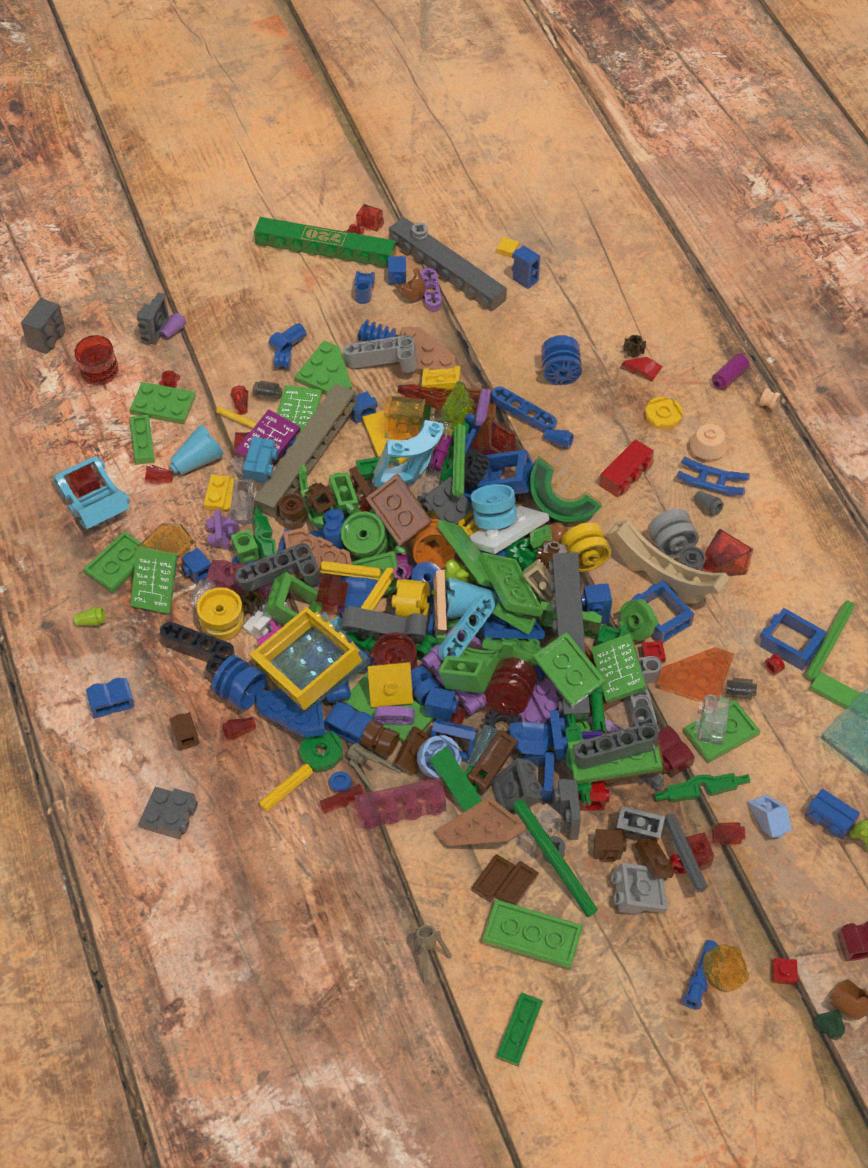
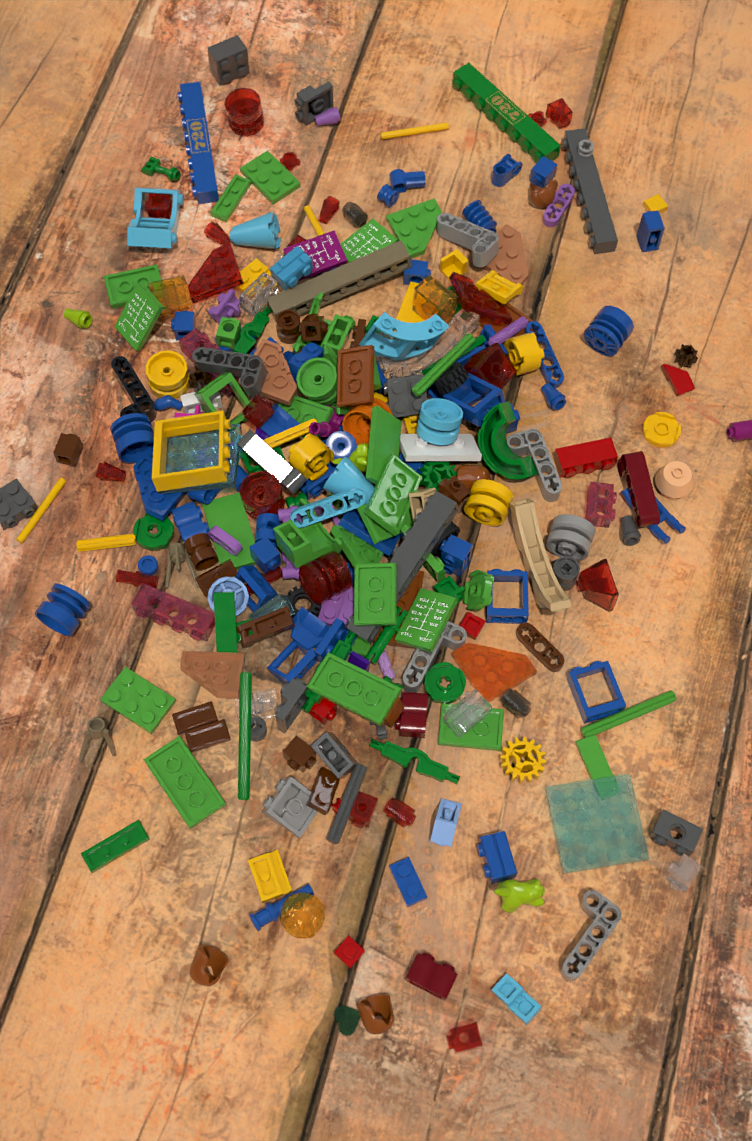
camera: 35 degrees right, 10 degrees up
blue brick [86,678,135,718] -> none
clear brick [188,578,216,608] -> none
yellow axle [320,561,380,580] -> none
yellow plate [367,662,413,707] -> none
magenta pin [429,434,452,472] -> none
light nougat tile [433,570,447,636] -> none
clear neon green plate [440,381,474,431] -> none
dark grey plate [492,758,542,815] -> none
bright green plate [530,525,552,548] -> none
dark grey beam [574,704,659,768] -> none
red bush [764,654,785,675] -> none
none -> yellow bar [16,477,66,544]
none -> blue wheel [35,583,91,636]
none -> bright green plate [100,667,176,735]
none -> green hinge [141,157,181,182]
none -> blue arm [154,395,183,411]
none -> blue brick [178,82,219,204]
none -> clear red plate [187,243,244,303]
none -> dark orange hair [190,944,229,986]
none -> yellow plate [248,849,292,903]
none -> yellow bar [380,122,449,140]
none -> blue plate [389,857,427,908]
none -> green plate [424,662,466,704]
none -> yellow panel [439,249,469,282]
none -> yellow gear [500,737,547,784]
none -> yellow brick [504,333,544,375]
none -> light grey beam [506,429,562,502]
none -> reddish brown beam [516,623,565,672]
none -> clear pink brick [586,482,617,528]
none -> dark red beam [617,451,660,527]

